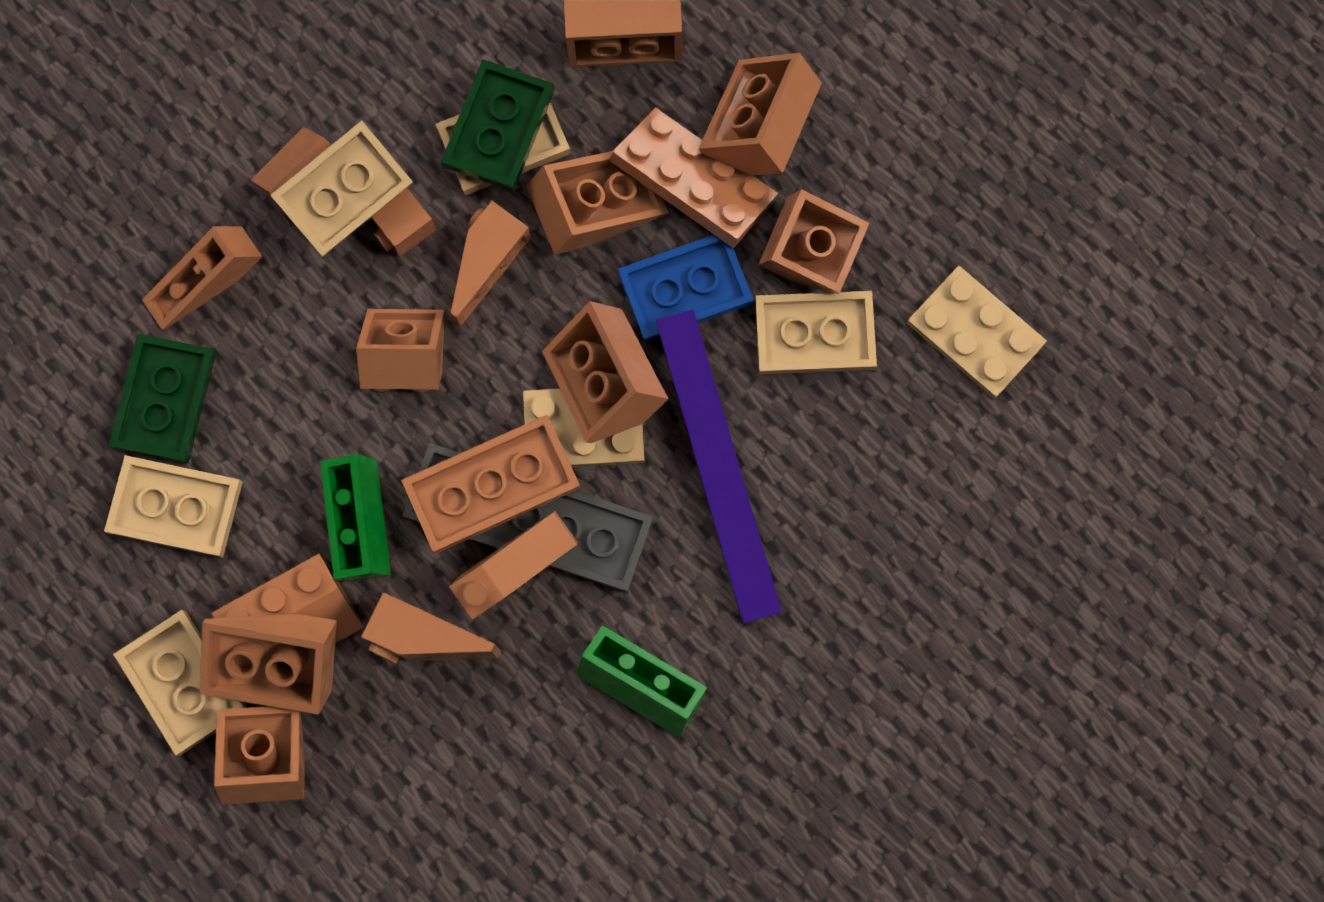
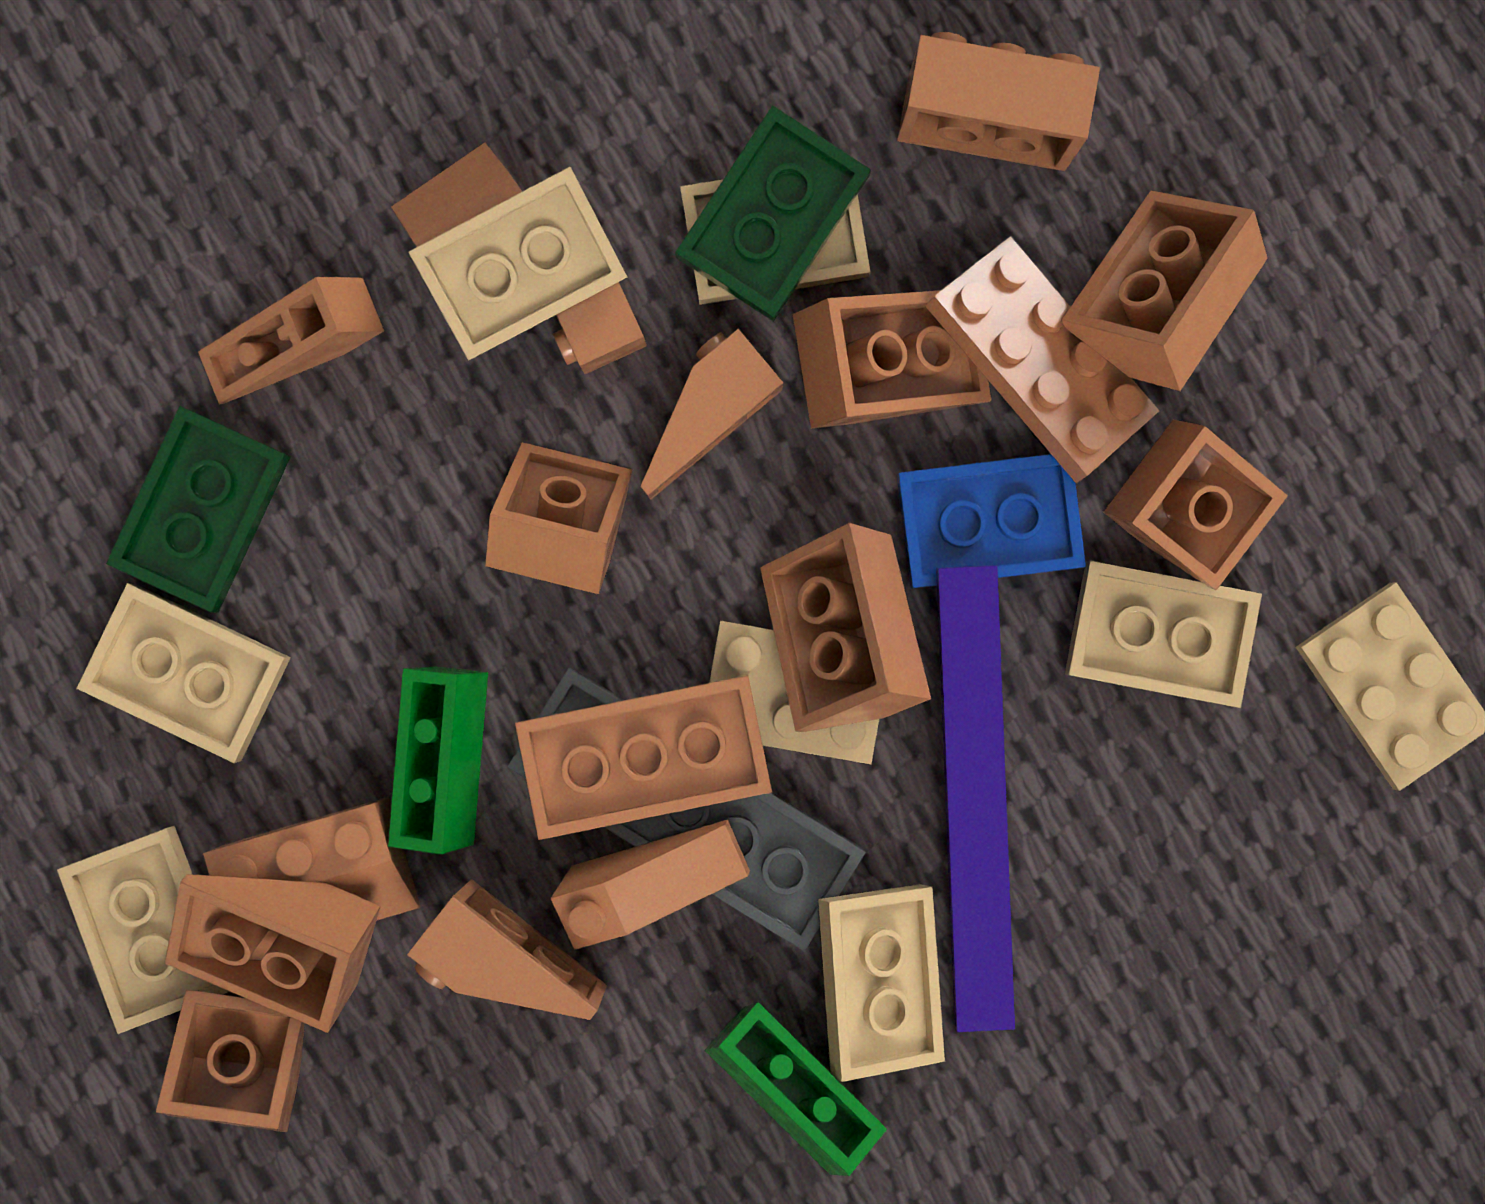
camera: 10 degrees right, 10 degrees up
none -> tan plate [818,884,945,1082]

